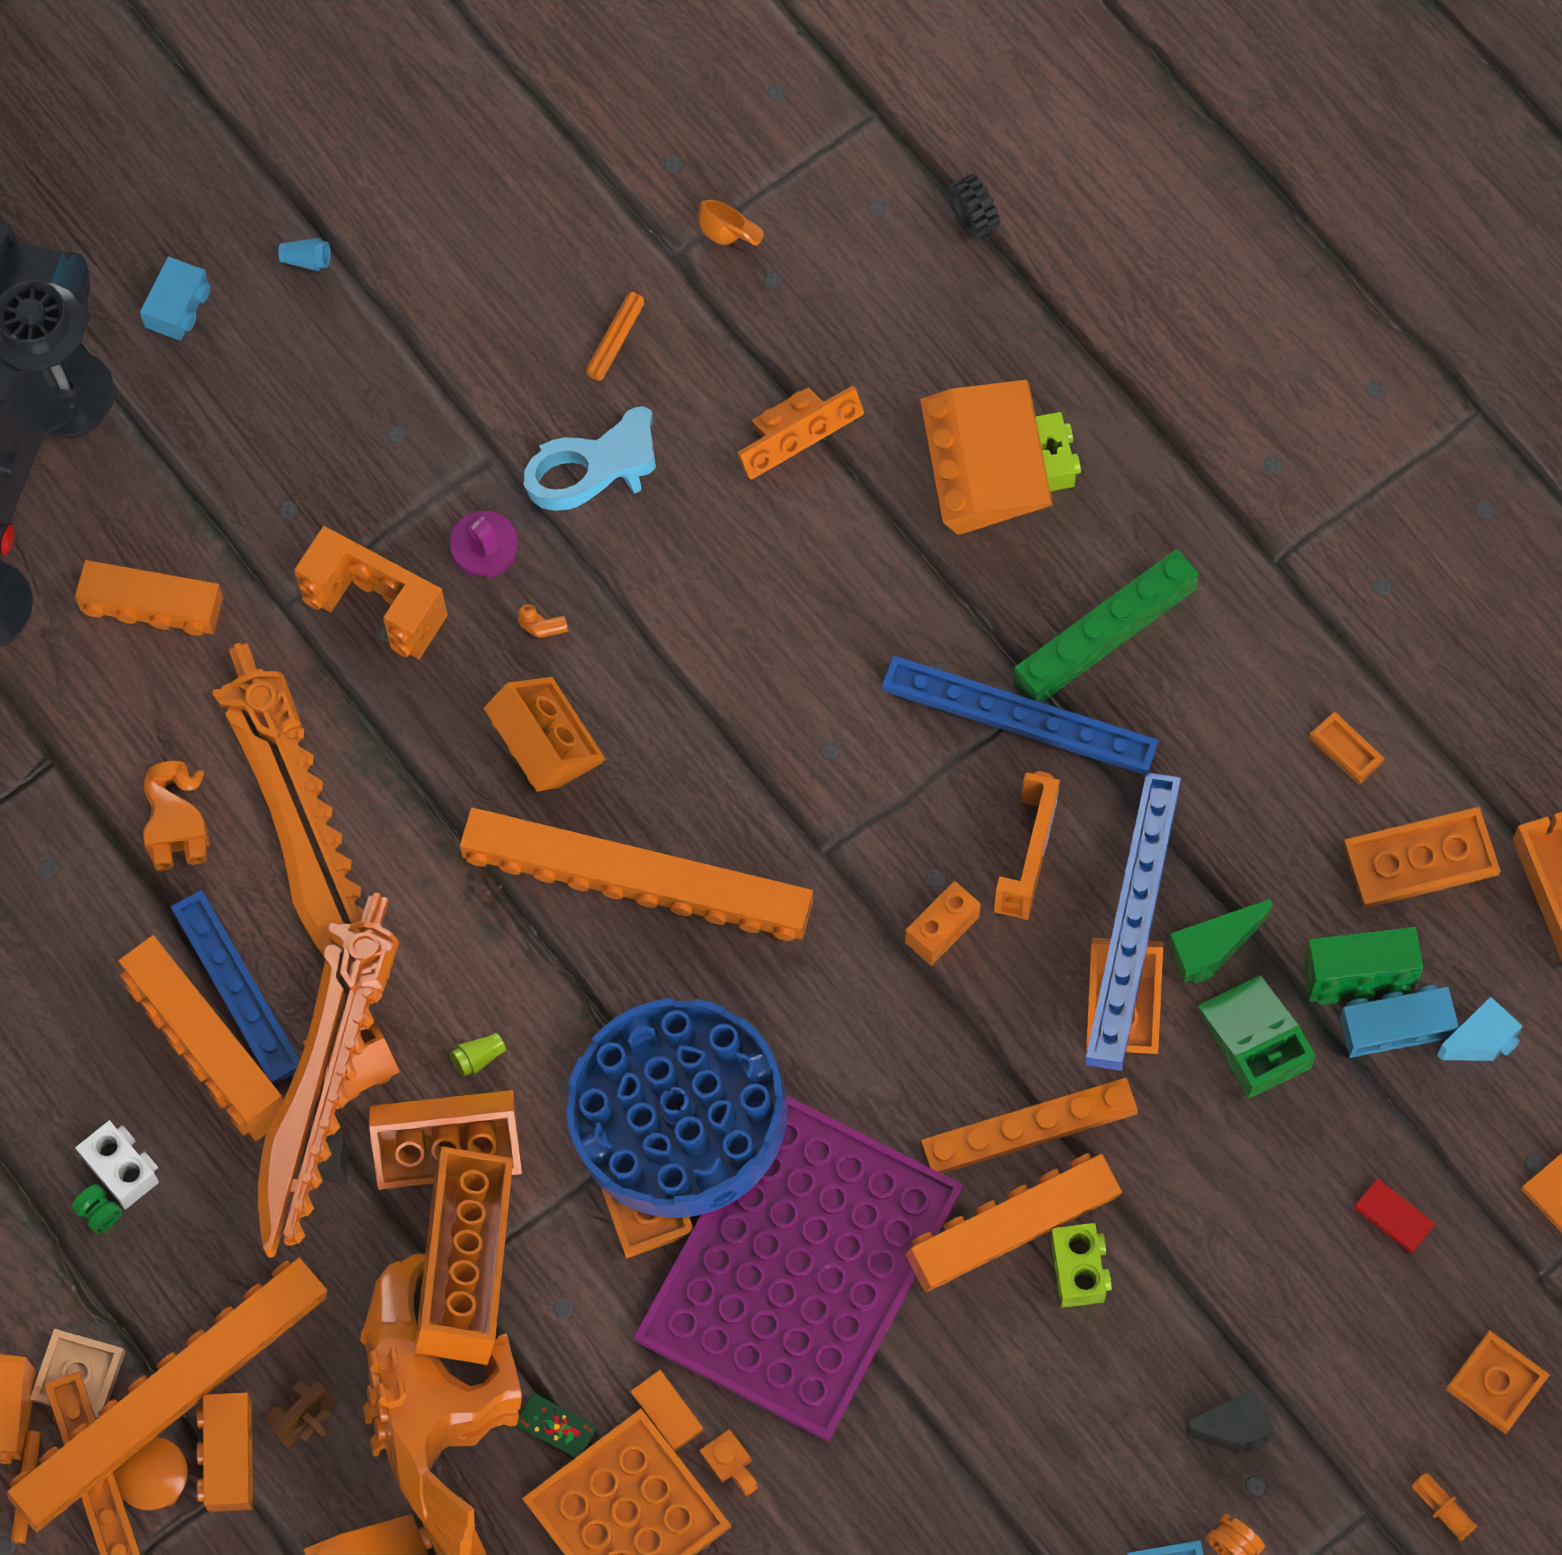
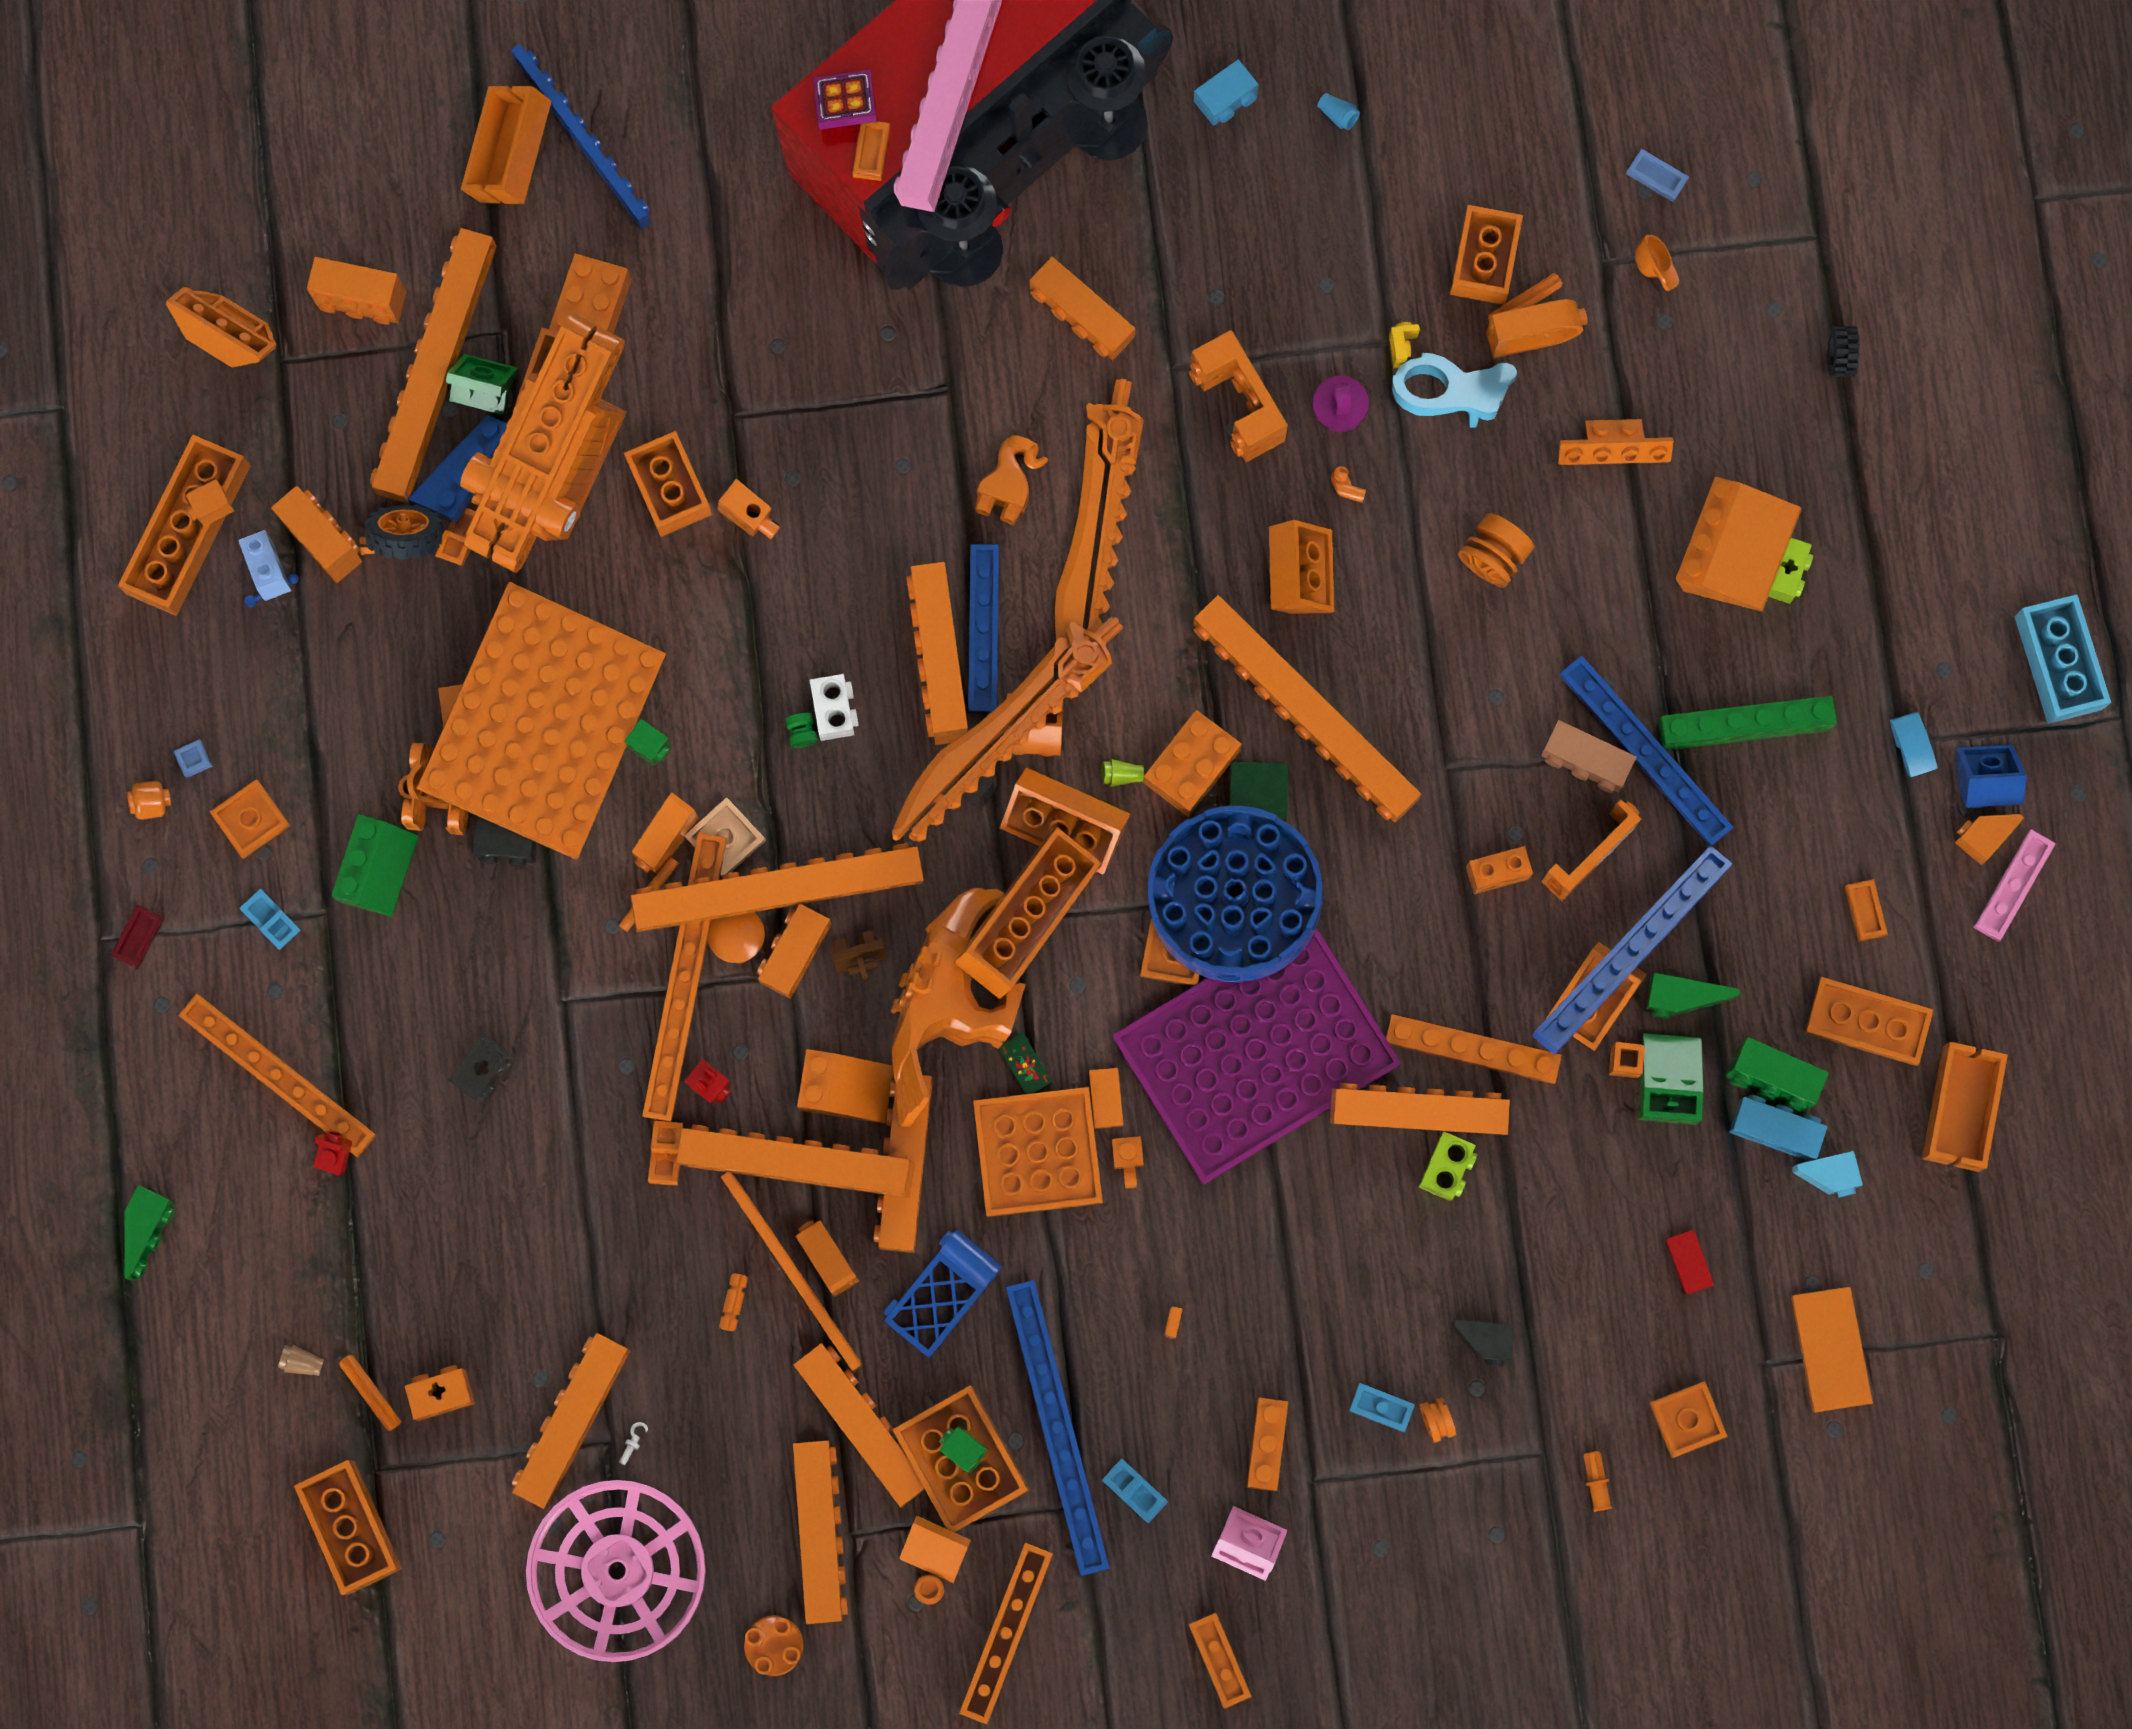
camera: 30 degrees right, 10 degrees up
none -> orange brick [1143,710,1242,817]
none -> dark green tile [1230,762,1288,822]
none -> yellow bracket [1389,322,1420,368]
none -> orange brick [1450,205,1523,305]
none -> orange wheel [1458,513,1535,588]
none -> orange window [1486,299,1588,359]
none -> nougat brick [1541,720,1637,793]
none -> orange brick [1609,1042,1645,1078]
none -> medium blue tile [1626,149,1689,203]
none -> dark azure slope [1890,711,1938,777]
none -> orange slope [1955,814,2024,865]
none -> blue slope [1956,744,2027,808]
none -> bright pink tile [1973,829,2056,942]
none -> medium azure brick [2014,595,2111,724]

